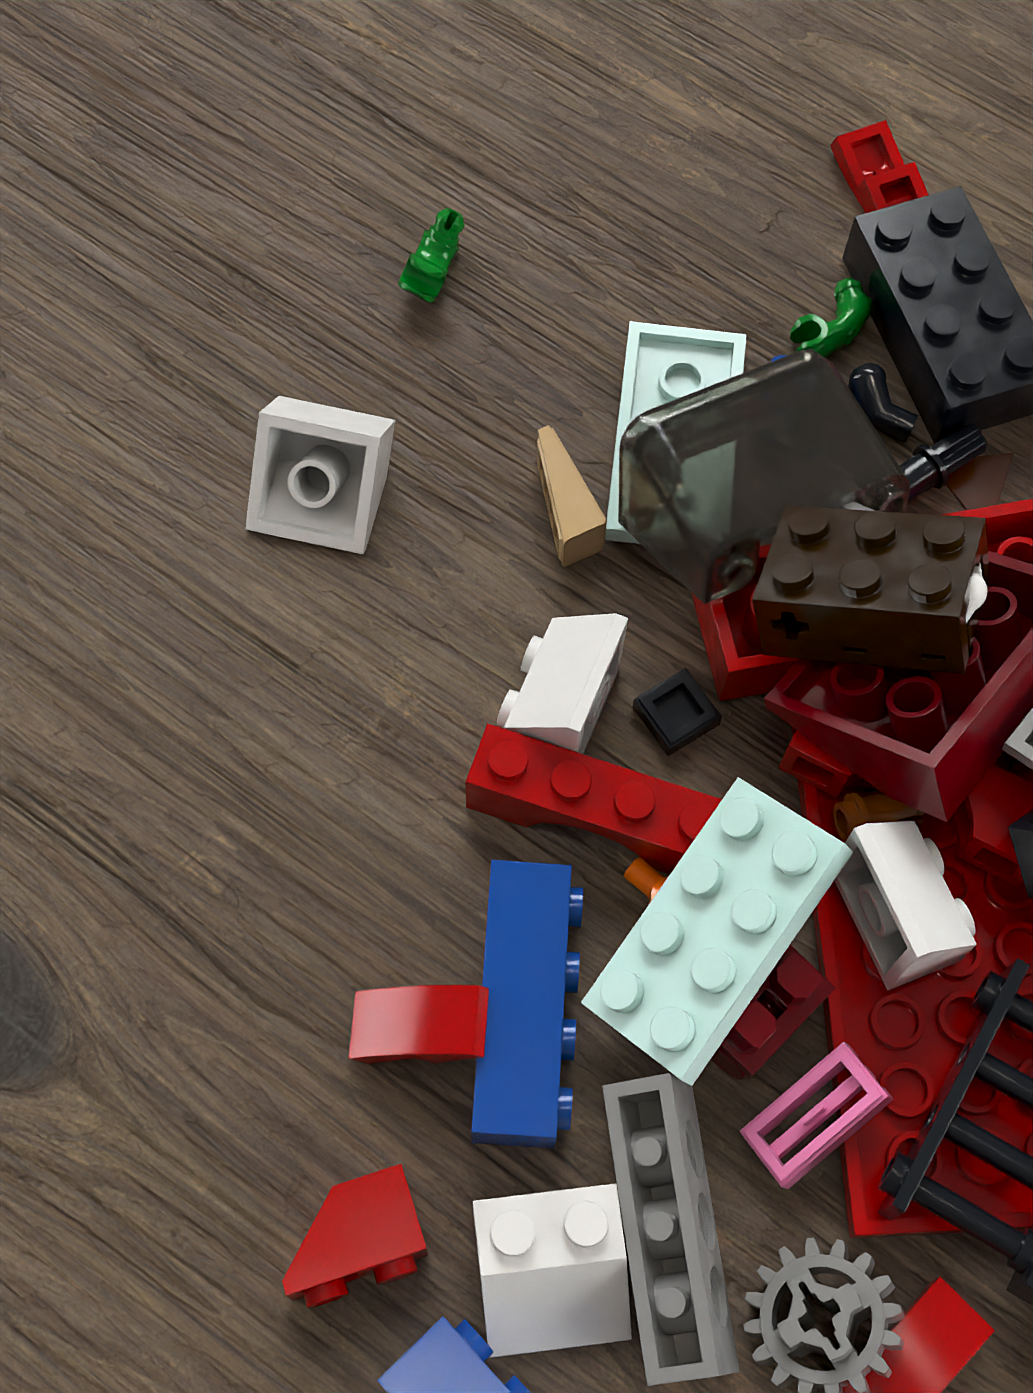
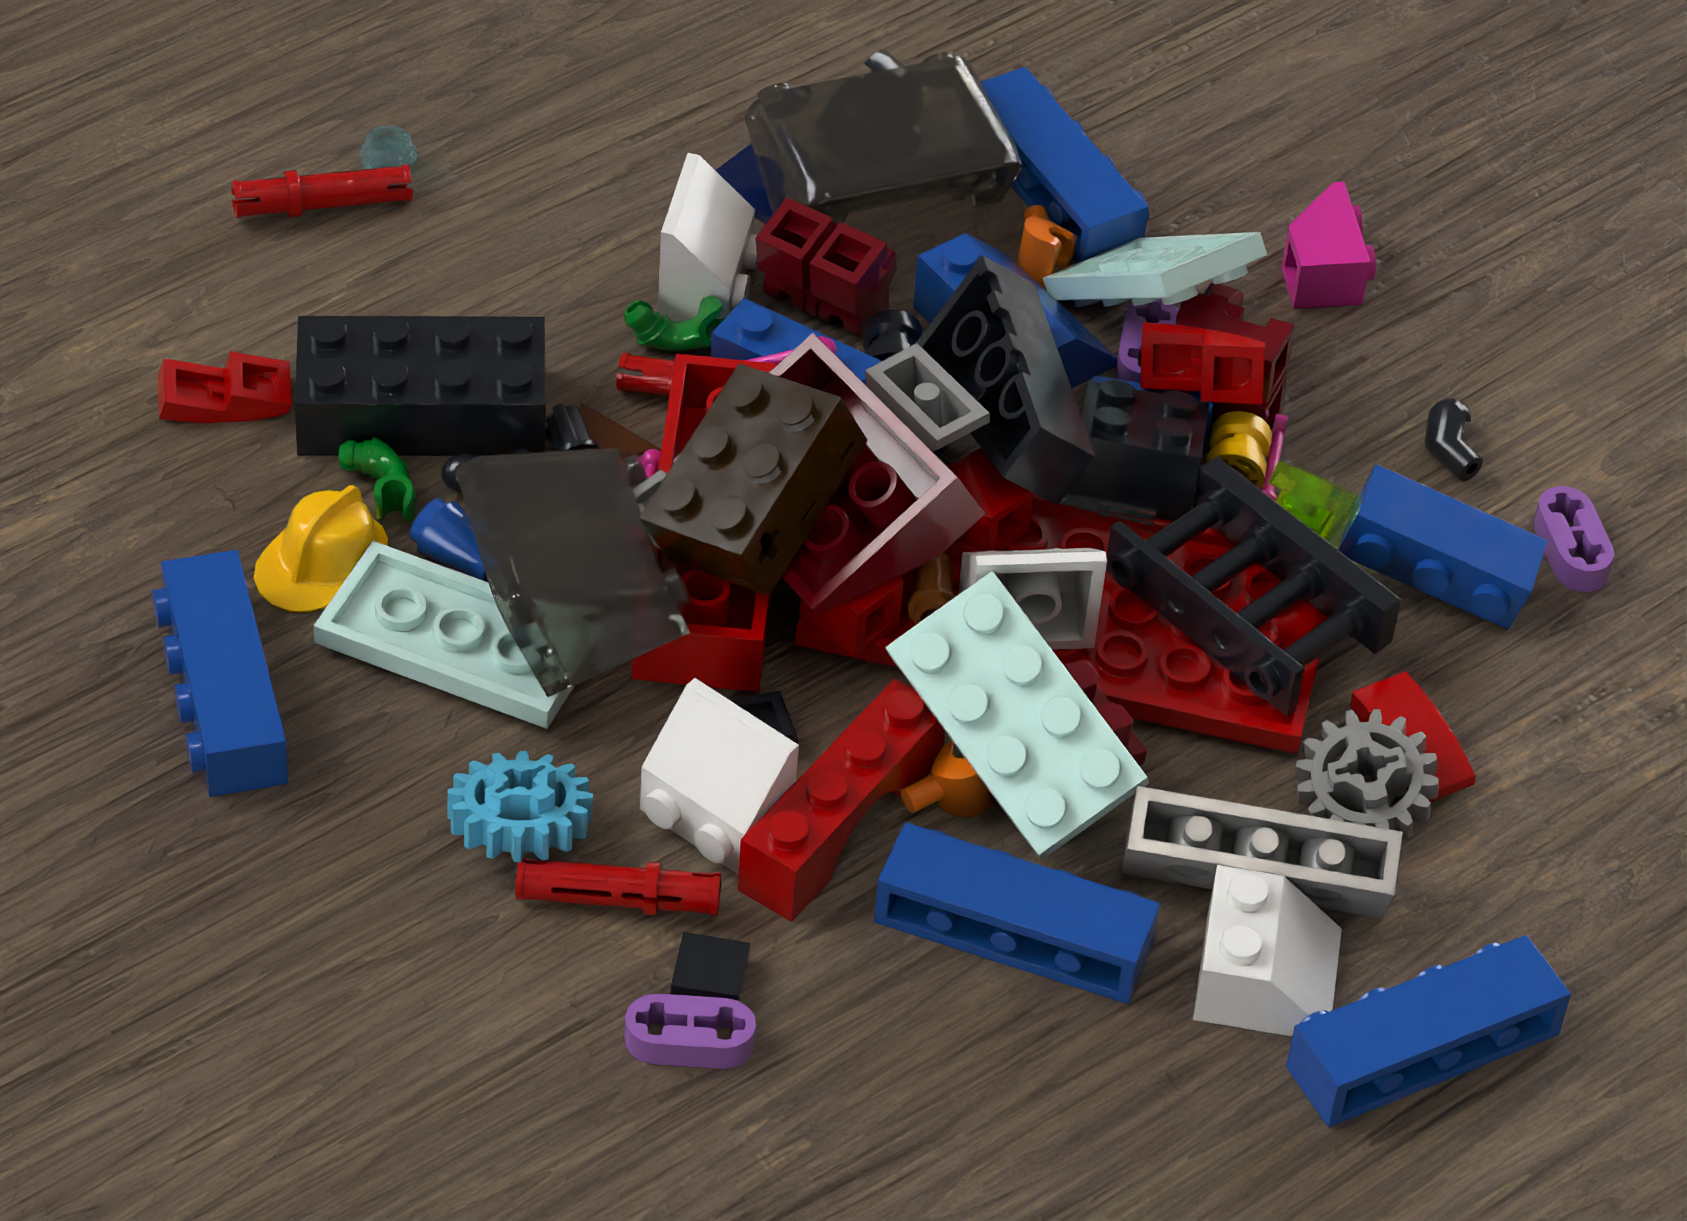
camera: 75 degrees left, 20 degrees down
white slope [245,396,395,554] -> none
red slope [282,1164,428,1308] -> none
red slope [348,985,489,1064] -> none
green piece [398,208,465,303] -> none
tan slope [537,425,607,567] -> none
bright pink tile [739,1042,894,1189] -> none
none -> blue brick [152,549,288,797]
none -> yellow piece [254,485,388,613]
none -> medium azure gear [447,751,593,862]
none -> red pin [515,857,722,916]
none -> medium lavender beam [624,994,756,1069]
none -> black tile [671,932,750,1001]

